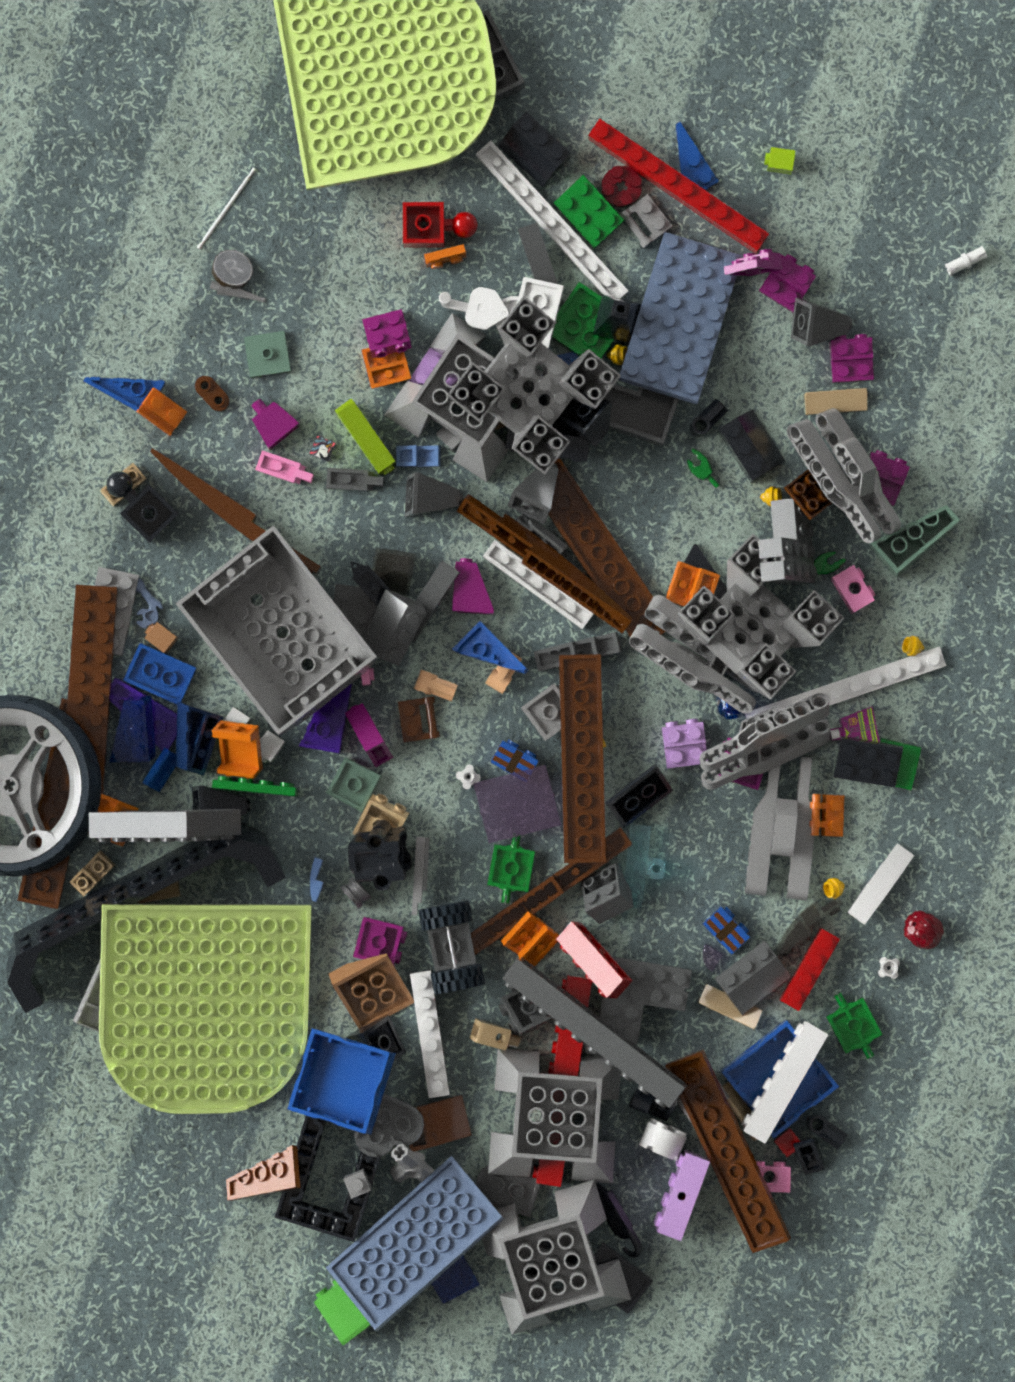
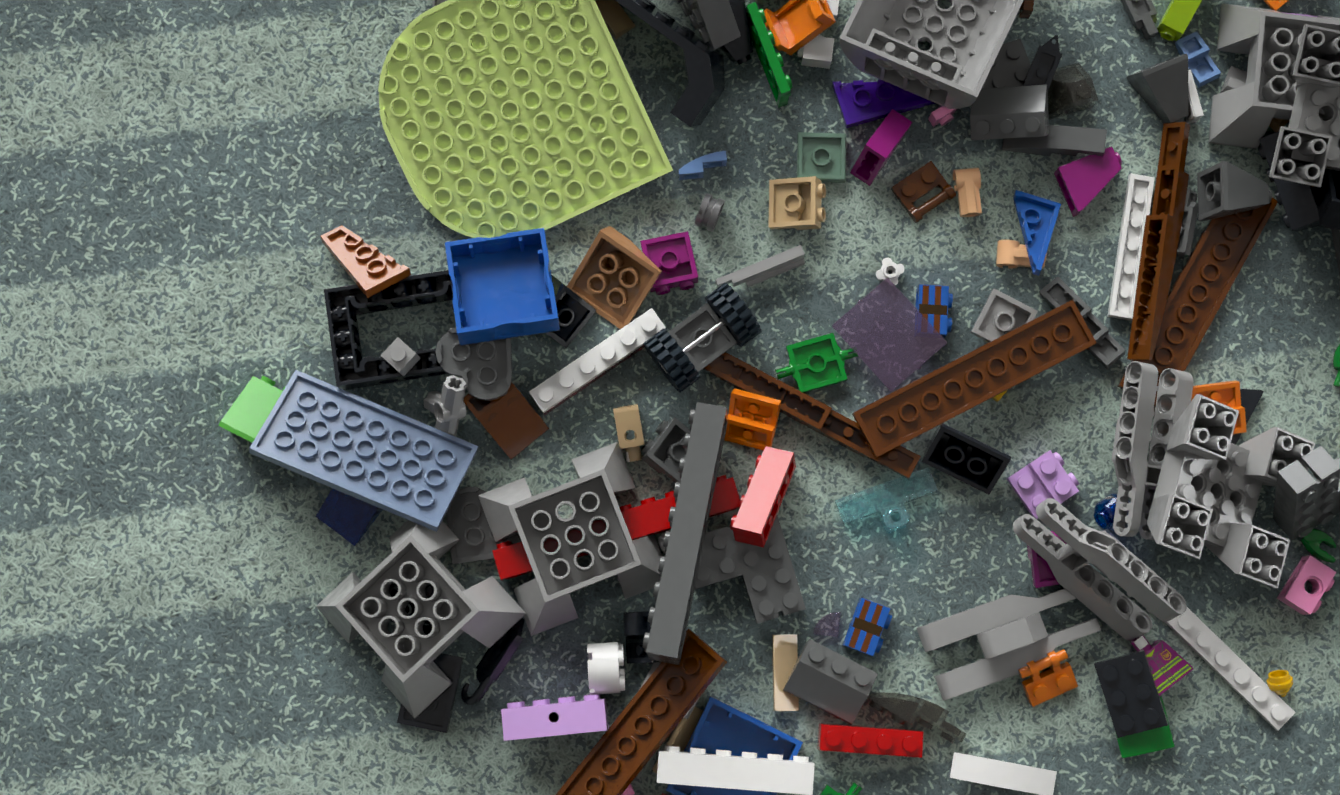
camera: 65 degrees right, 5 degrees down
black piece [348,820,412,891] -> none
dark grey slope [581,863,634,924] -> none
yellow plate [823,878,845,899] -> none
none -> white tile [1185,70,1204,124]

